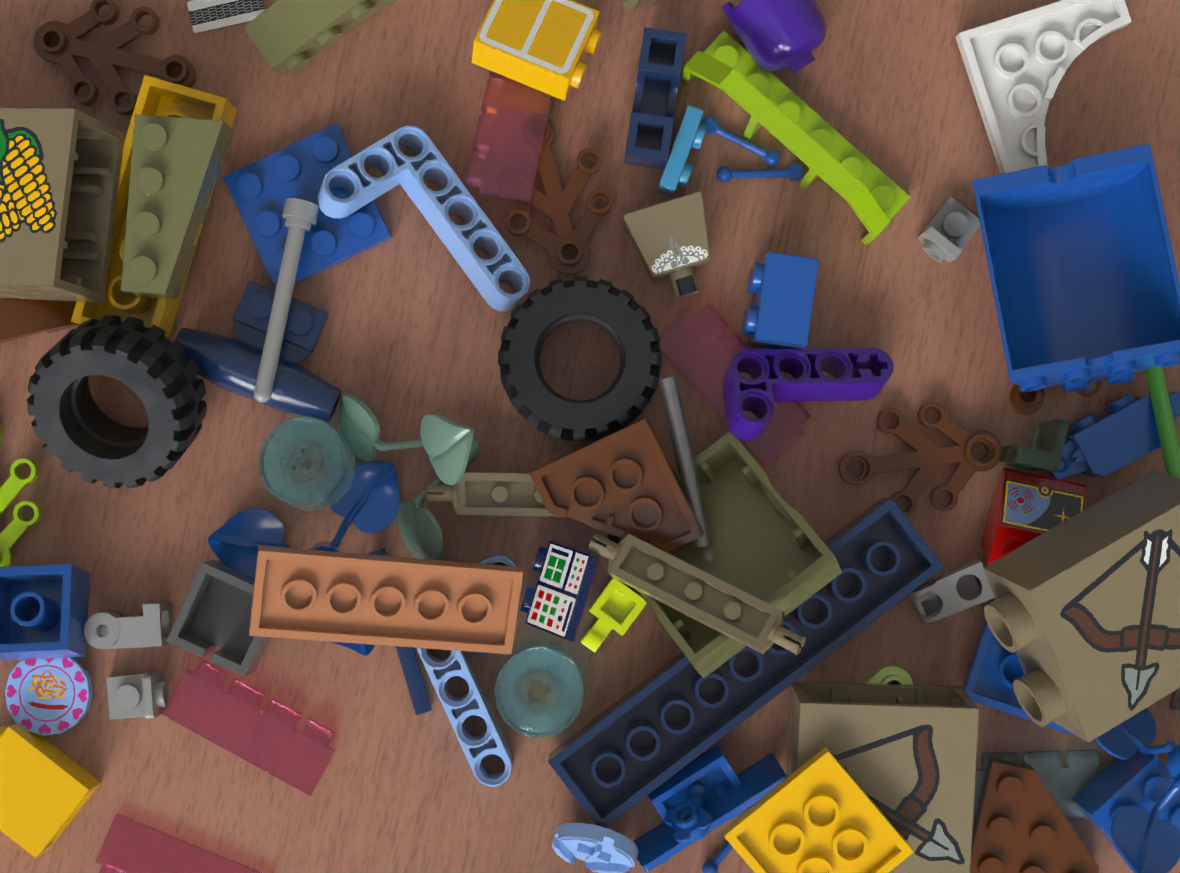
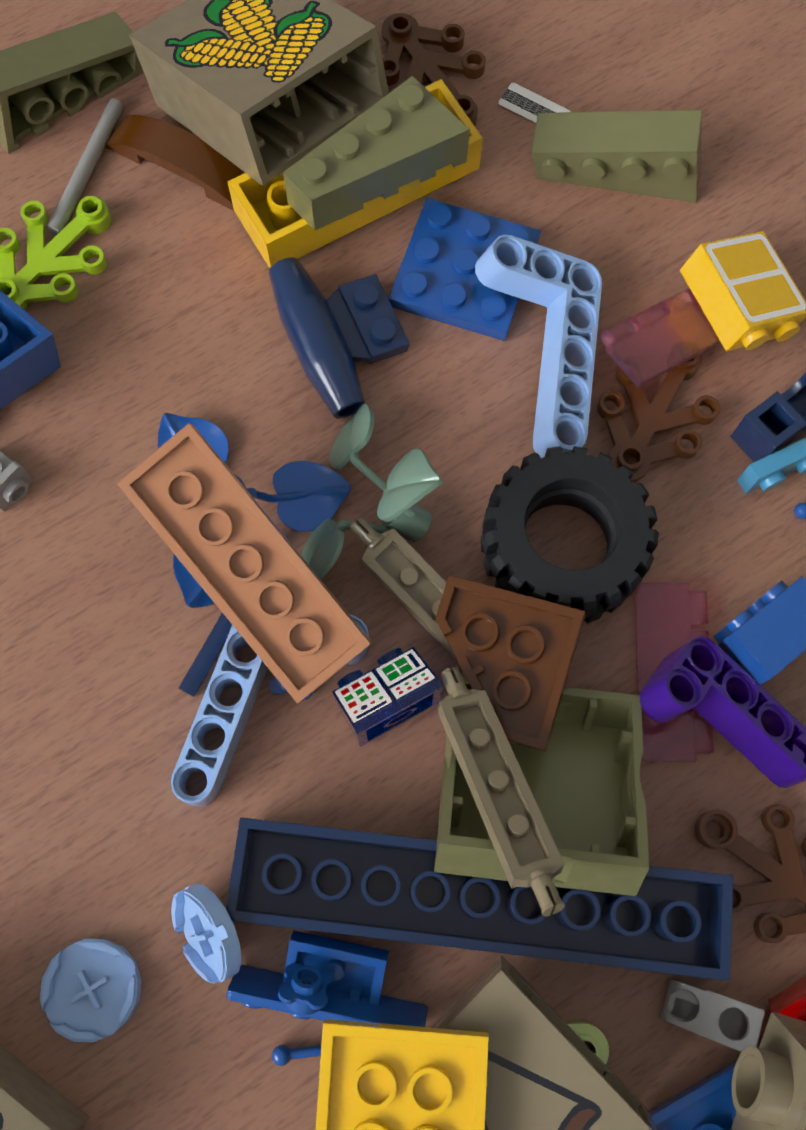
camera: 45 degrees right, 15 degrees down
black tyre [27,315,207,488] -> none
light grey leg [84,601,172,649] -> none
clear pink windscreen [163,660,336,796] -> none
dark grey piece [166,560,270,677] -> none
light grey piece [254,198,319,403] -> none
clear light blue wheel [259,417,355,511] -> none
clear light blue wheel [494,644,585,738] -> none
neon yellow plate [580,577,647,653] -> none
dark tan torso [622,191,710,299] -> none
flat silver bar [659,375,712,547] -> none

